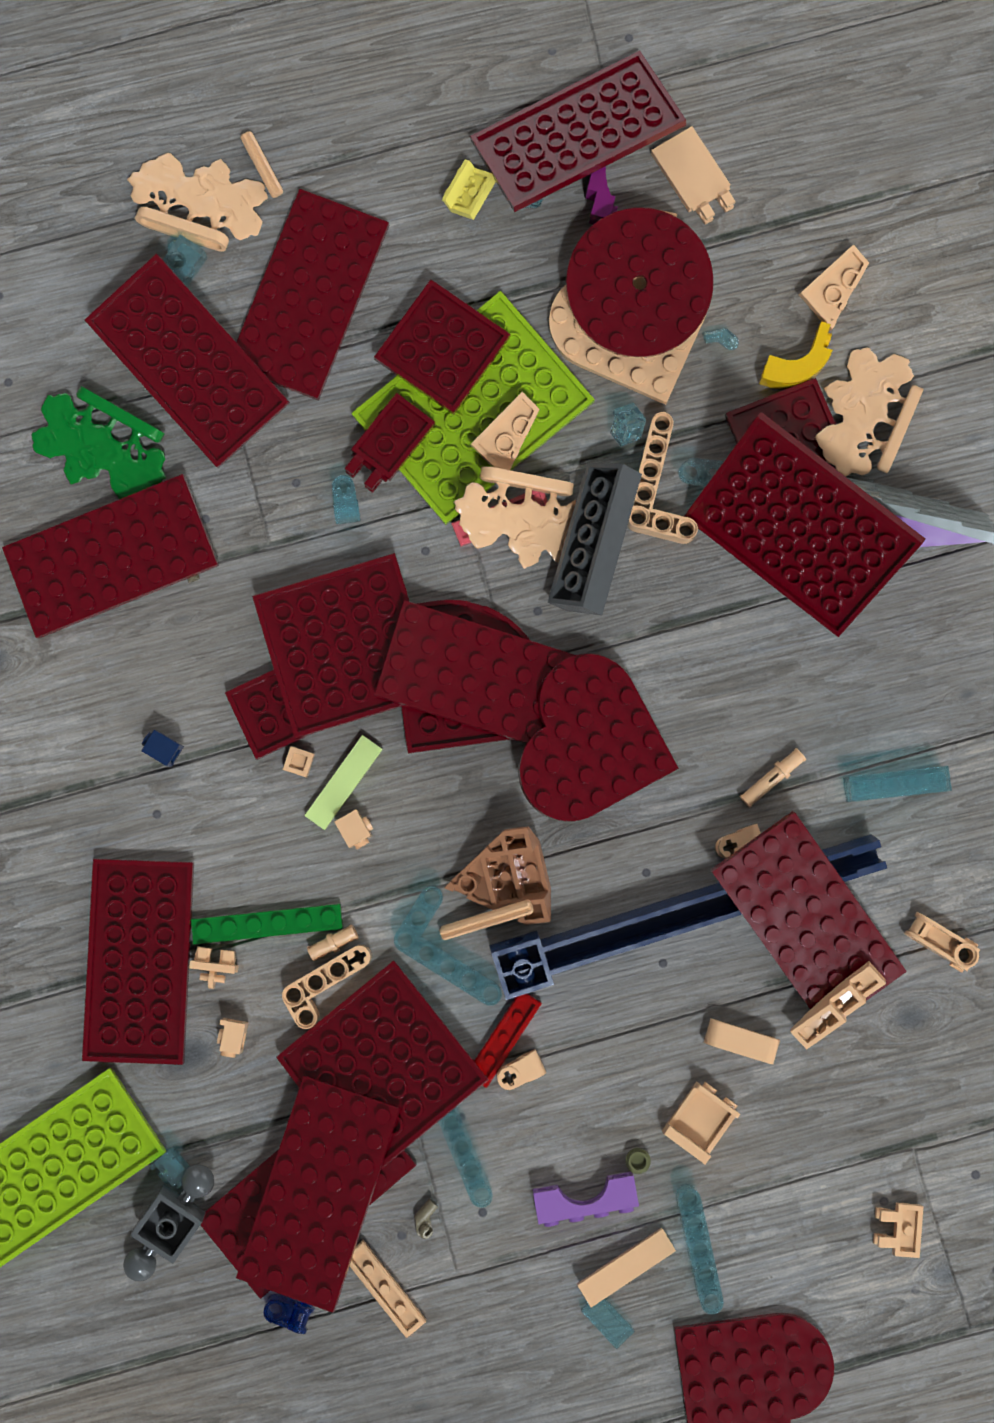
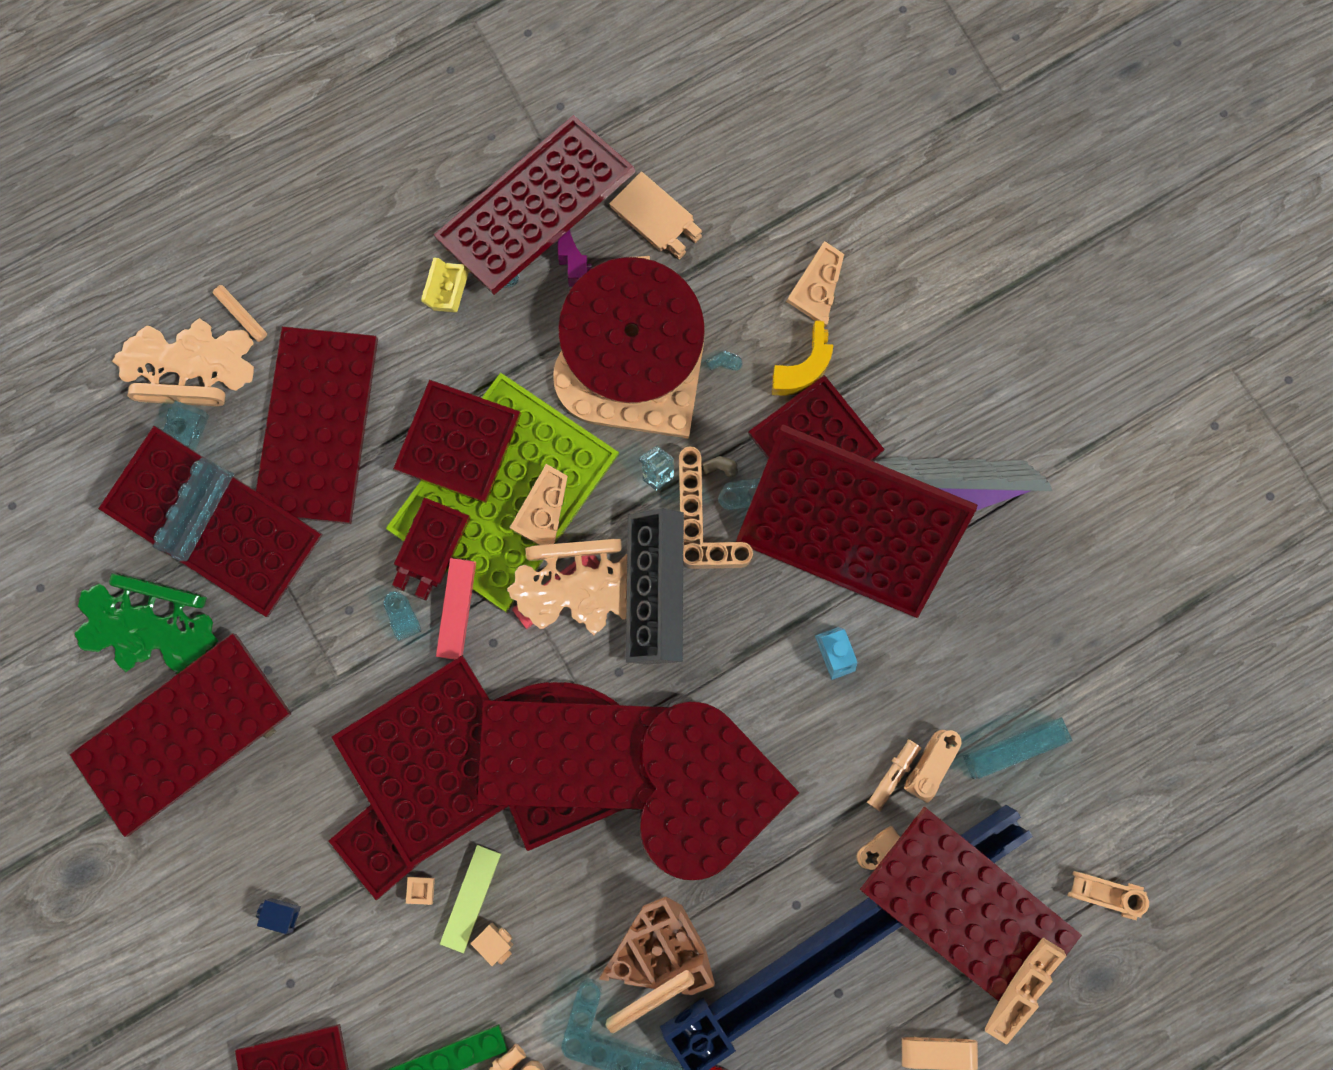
camera: 15 degrees left, 5 degrees down
light nougat plant [815,347,924,477] -> none
none -> clear light blue brick [153,458,235,561]
none -> coral tile [436,558,476,660]
none -> dark tan arm [701,456,738,477]
none -> medium azure torso [815,627,857,680]
none -> light nougat piece [904,730,962,803]

